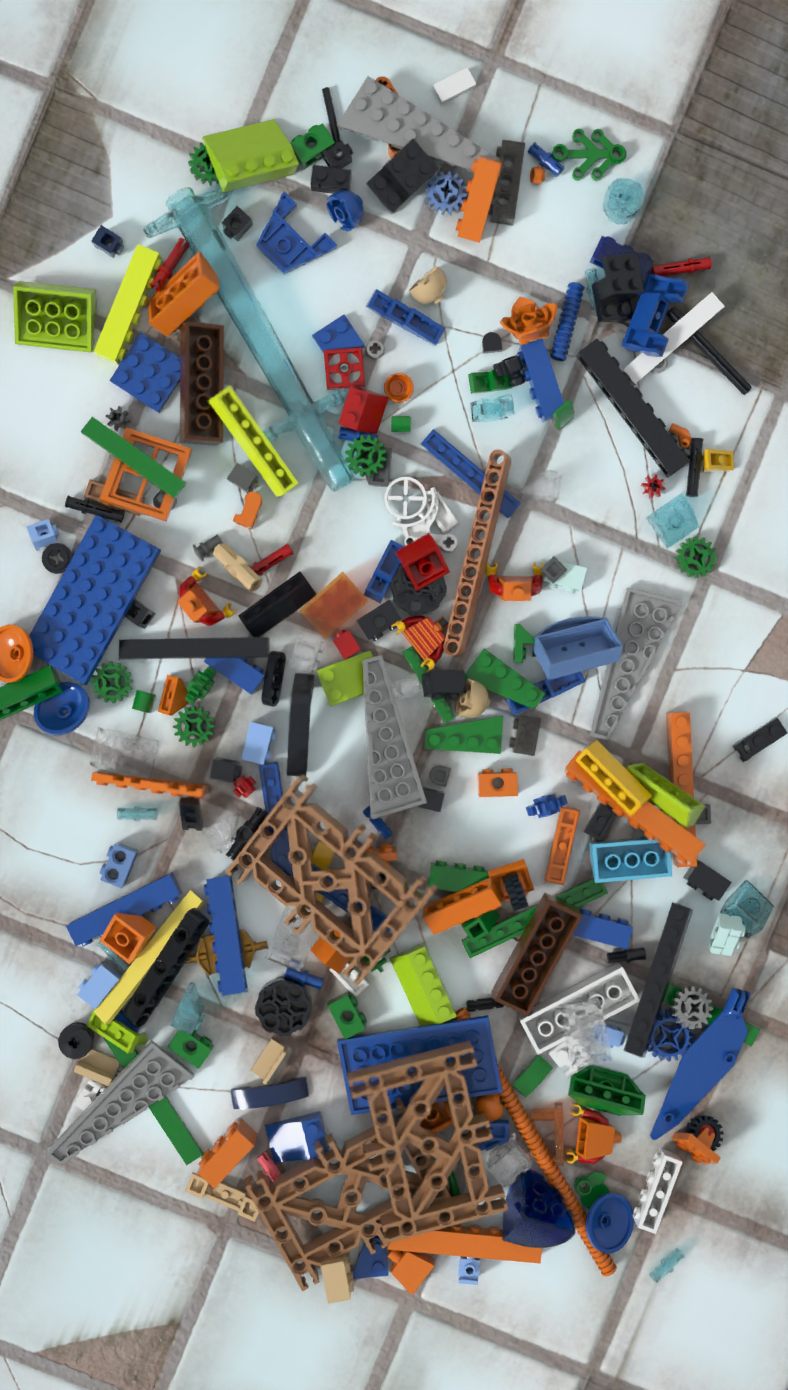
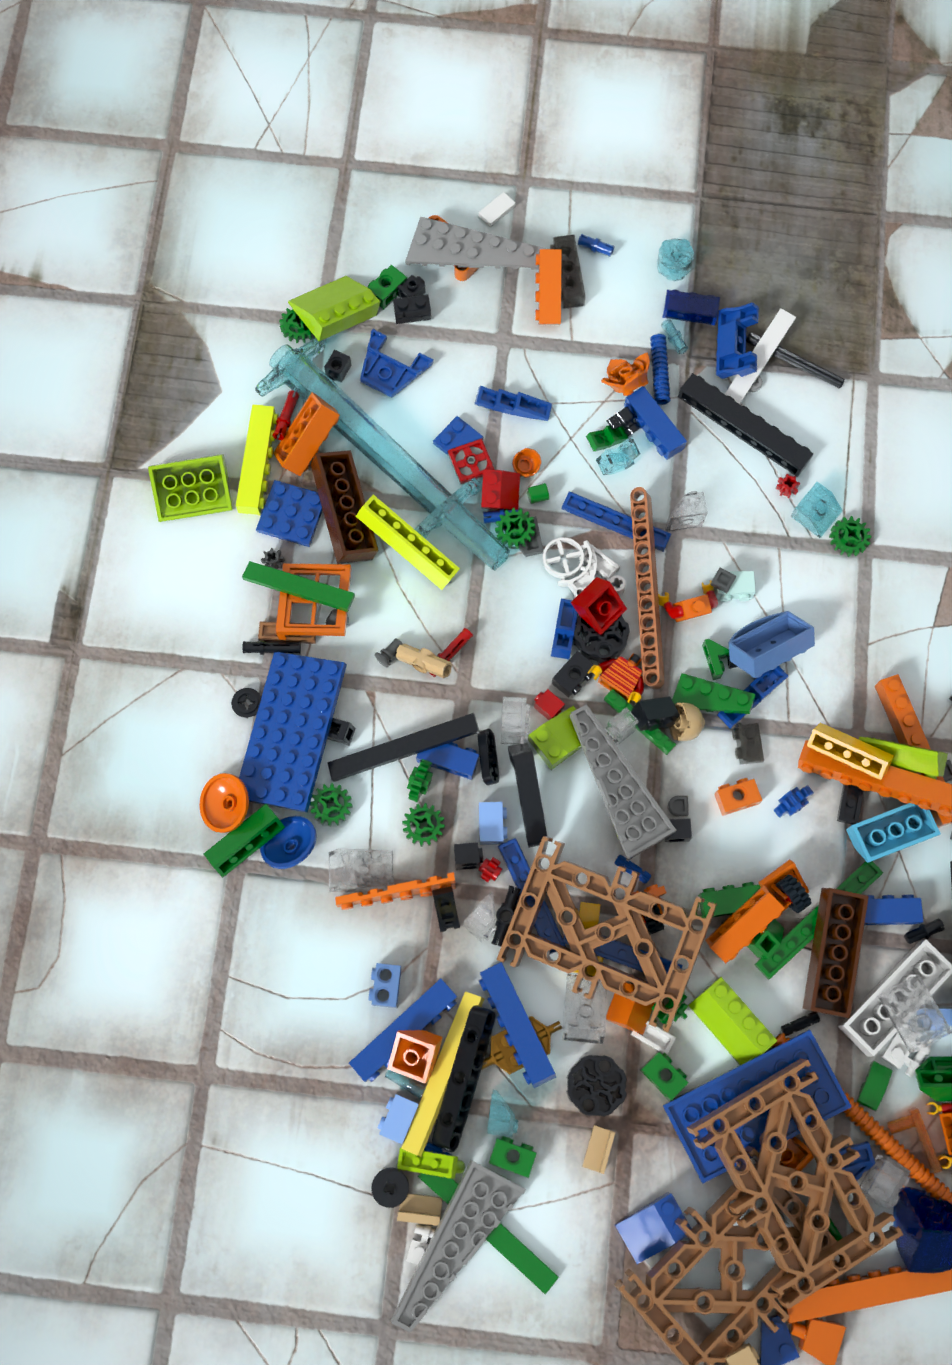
camera: 10 degrees left, 15 degrees down
light blue brick [26,519,59,551] -> none
dark blue brick [91,225,124,258] -> none
clear light blue pin [117,806,158,821] -> none
green brick [132,690,156,713] -> none
orange slope [158,675,189,716] -> none
torso [177,566,237,626] -> none
tan slope [185,1172,259,1222] -> none
orange brick [197,1119,258,1189] -> none
dark grey brick [227,463,259,493] -> none
dark blue slope [230,1077,309,1109] -> none
orange leg [233,491,262,530] -> none
black panel [238,571,317,637] -> none
coral axle [256,1151,282,1183] -> none
blue pin [284,965,324,990] -> none
clear orange brick [299,572,369,640] -> none
black bar [322,87,341,144] -> none
blue cylinder [327,190,364,232] -> none
black bracket [366,138,439,214] -> none
light grey bush [367,340,384,359] -> none
tan cylinder [409,266,447,304] -> none
green wing [424,716,503,754] -> none
medium blue gear [425,171,467,215] -> none
light blue brick [458,1256,480,1285] -> none
orange hair [474,1093,504,1122] -> none
black tile [482,332,502,354] -> none
orange plate [530,165,545,185] -> none
orange plate [544,806,580,885] -> none
green plant [552,129,627,181] -> none
green slope [552,400,575,430] -> none
light grey wing [589,587,682,741] -> none
black bracket [592,254,644,323] -> none
red pin [652,257,711,276] -> none
orange arm [668,423,692,448] -> none
black pin [686,438,704,497] -> none
yellow slope [702,449,734,472] -> none

